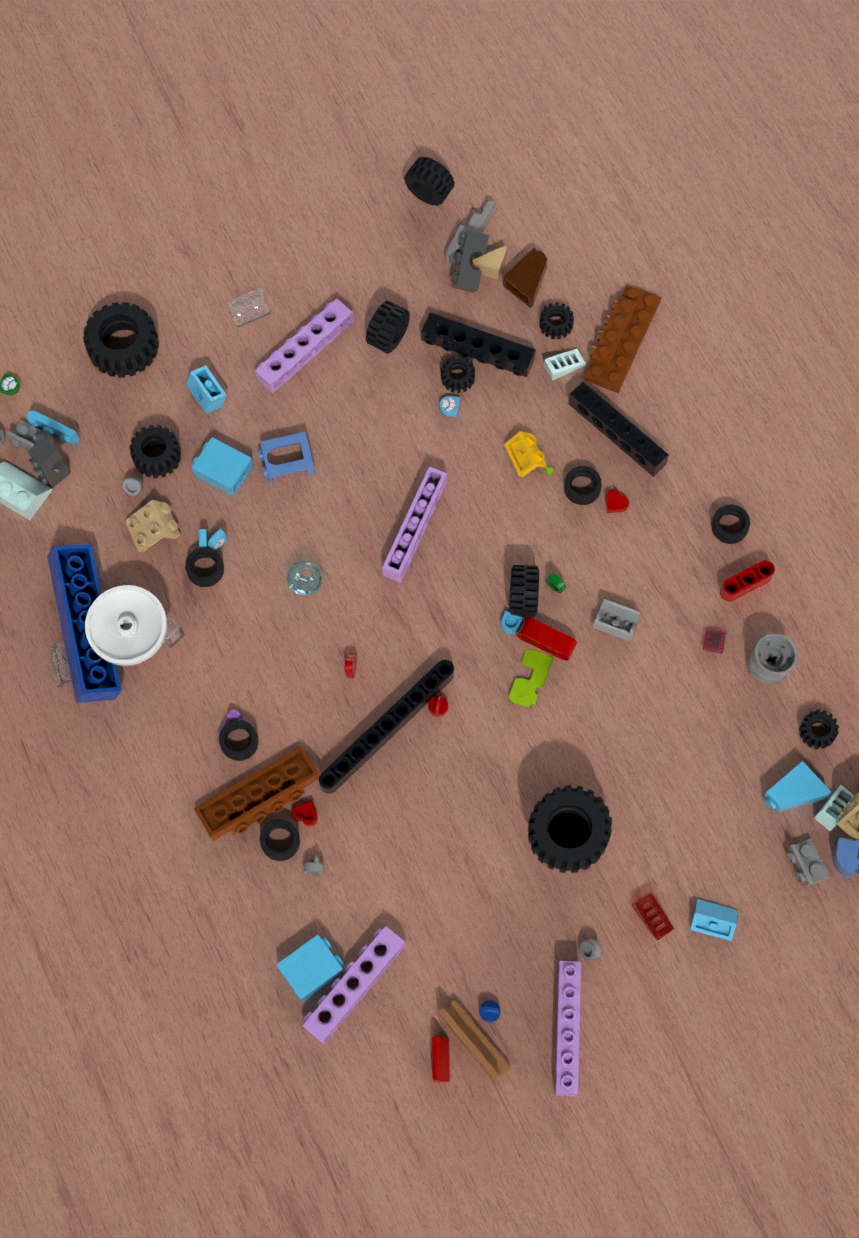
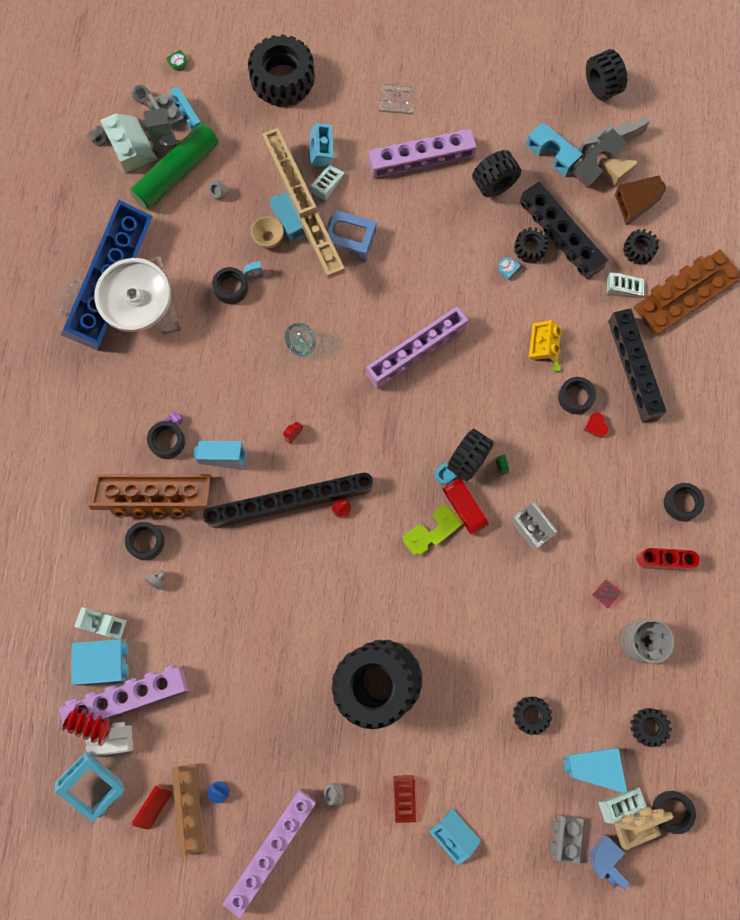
camera: 30 degrees right, 5 degrees up
tan bracket [126,500,181,553] -> none
black tyre [129,425,181,478] -> none
medium azure tile [198,529,209,548] -> none
red tile [291,800,318,827] -> none
none -> medium azure window [54,751,124,822]
none -> red piece [62,706,111,746]
none -> light aqua brick [74,607,127,639]
none -> white brick [85,722,133,757]
none -> green cylinder [130,123,219,210]
none -> medium azure slope [194,441,247,470]
none -> tan piece [251,216,284,248]
none -> tan slope [262,128,345,279]
none -> light aqua slope [311,165,345,201]
none -> black tyre [513,696,552,735]
none -> medium azure arch [526,122,582,177]

